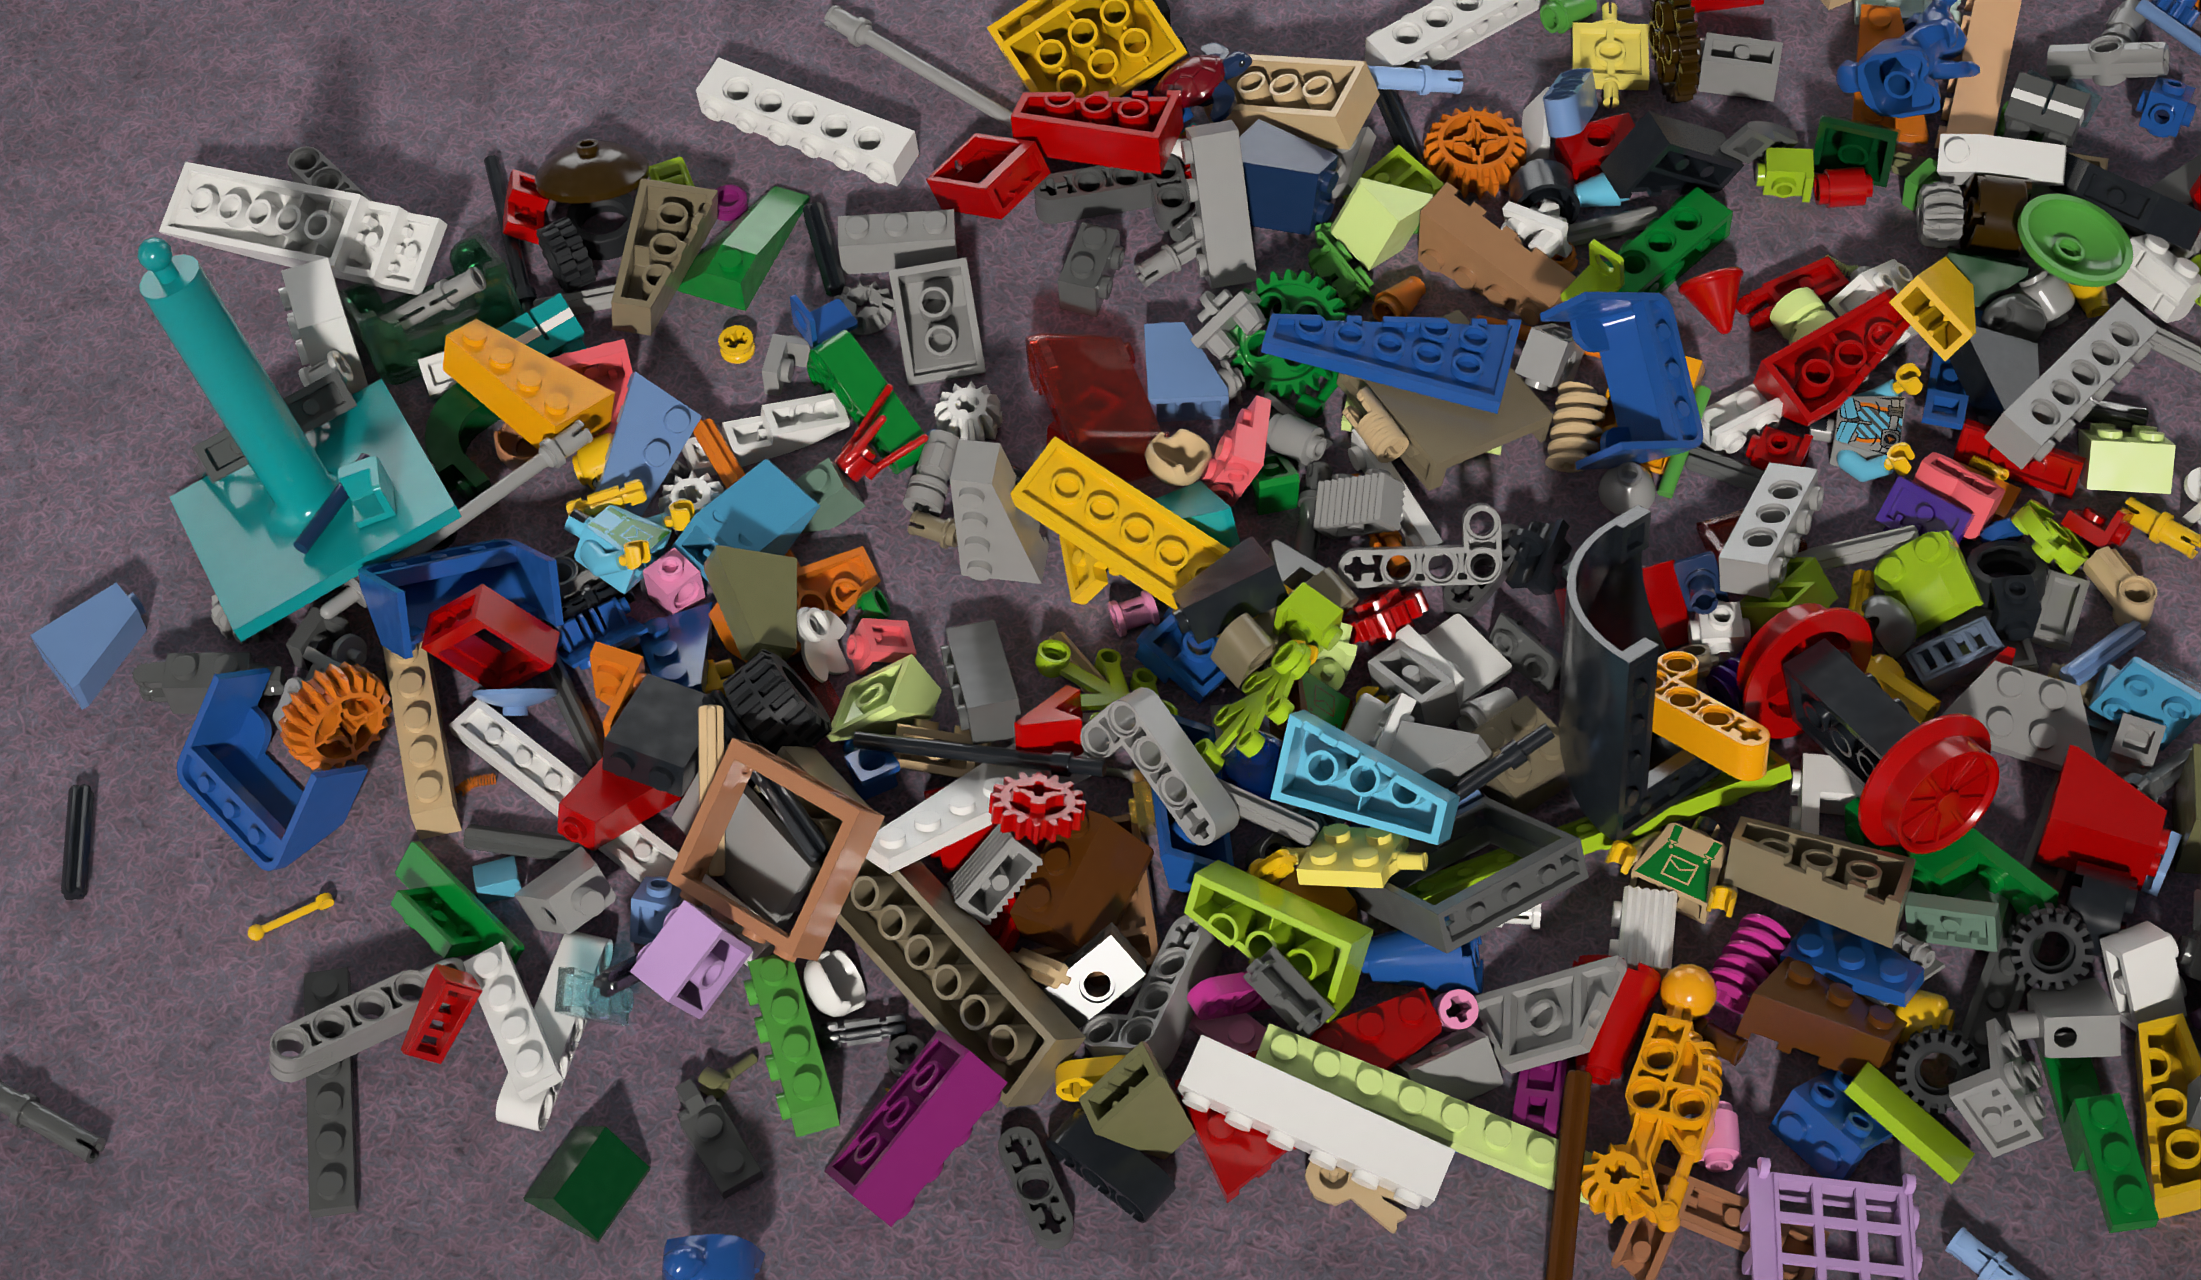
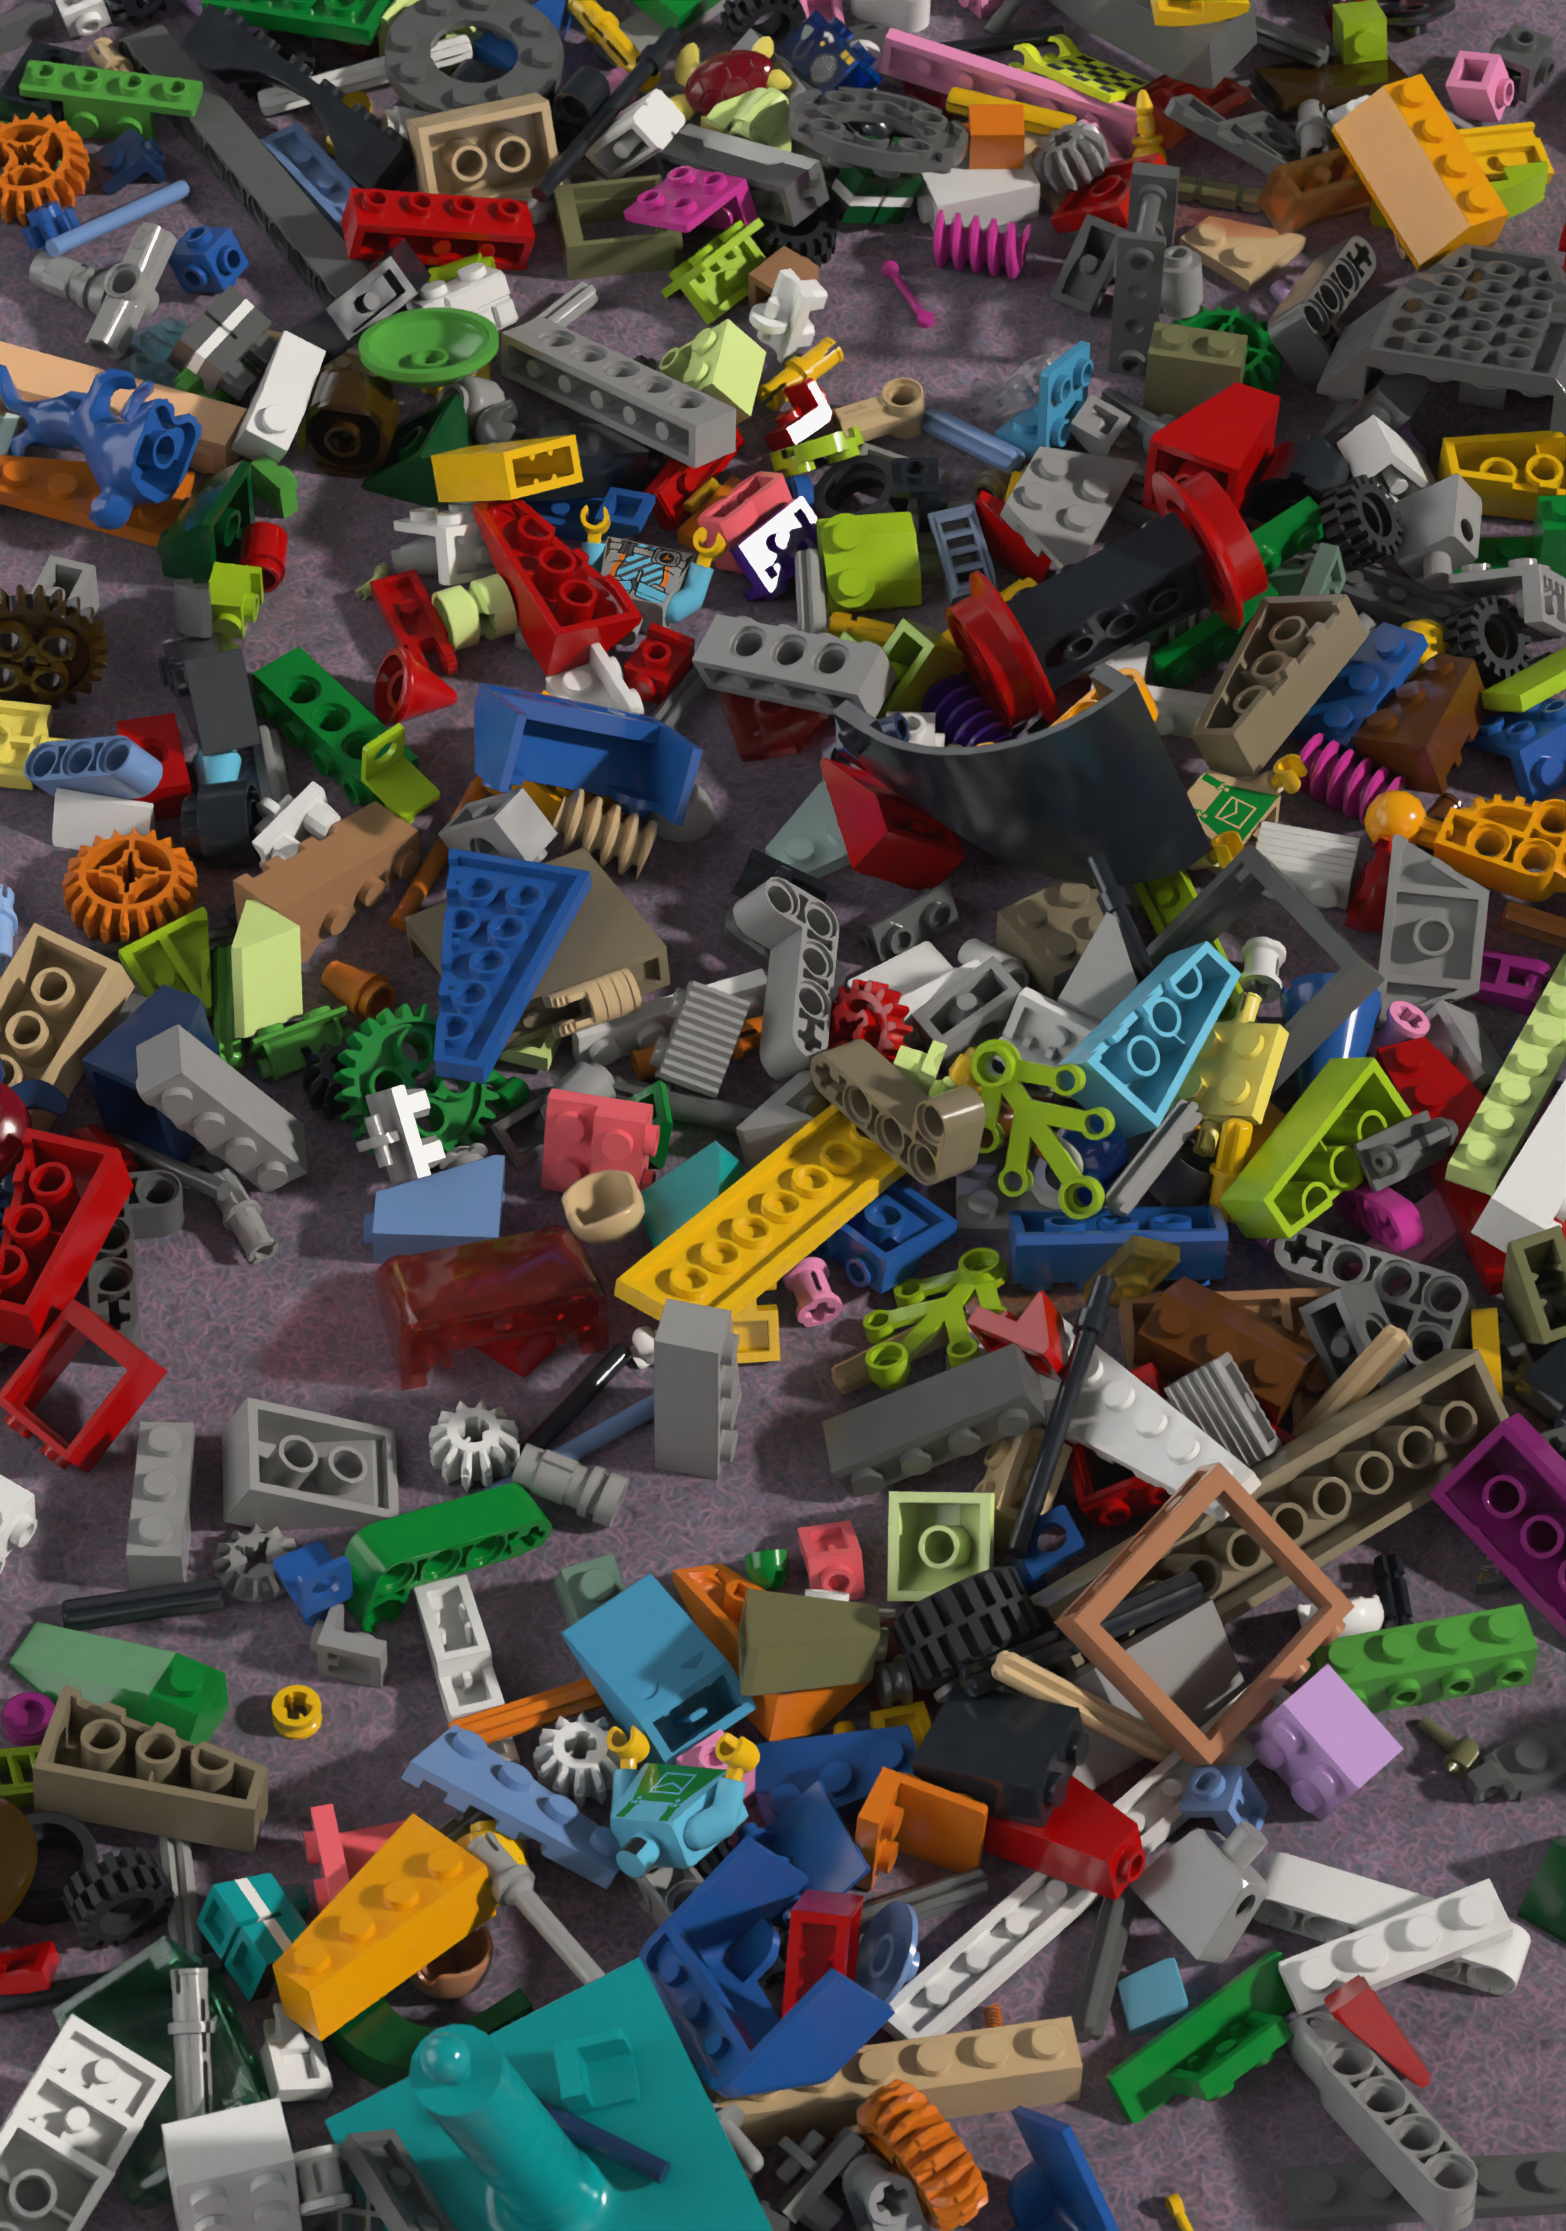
camera: 90 degrees left, 5 degrees down
clear light blue slope [554,967,634,1026] -> none
yellow axle [566,479,647,517] -> none
black axle [593,954,641,997] -> none
red plant [834,384,929,482] -> none
flat silver bush [886,1035,925,1078] -> none
dark tan pin [908,509,958,549] -> none
red gear [989,772,1086,843] -> none
dark grey brick [1058,222,1125,317] -> none
light grey beam [1080,687,1239,846] -> none
black slope [1172,537,1289,644] -> none
lime brick [1272,582,1344,655] -> none
dark grey hair [1861,594,1917,661] -> none
light grey gear [1915,182,1965,248] -> none

